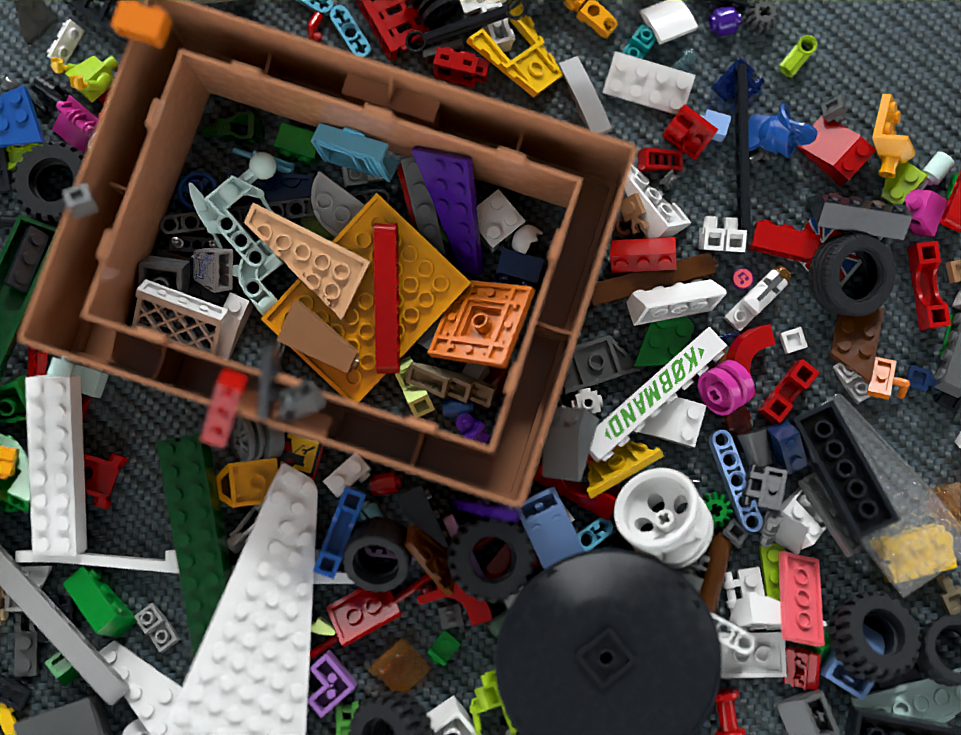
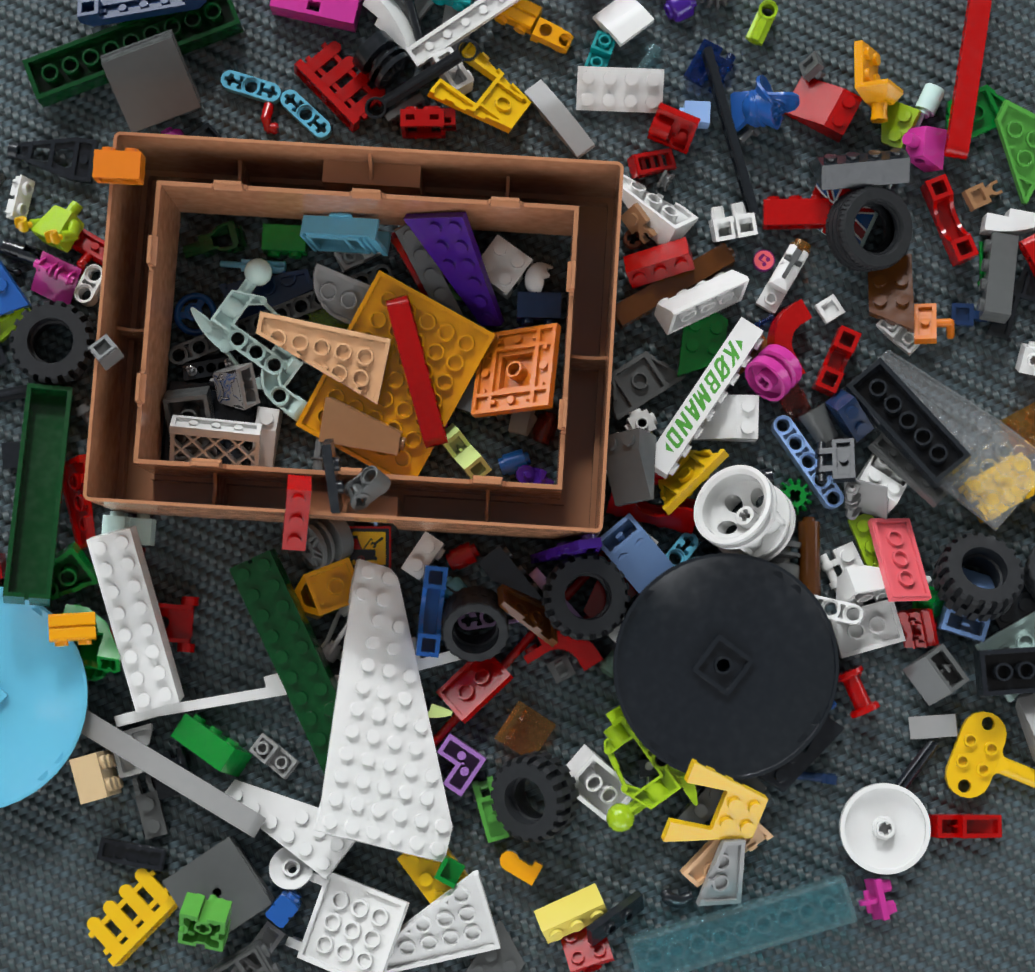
camera: 10 degrees left, 0 degrees up
black plate [3,225,50,293] -> none
green panel [45,651,80,687] -> none
dark tan slope [406,362,497,408] -> none
green bracket [427,629,461,666] -> none
dark grey slope [722,519,749,548] -> none

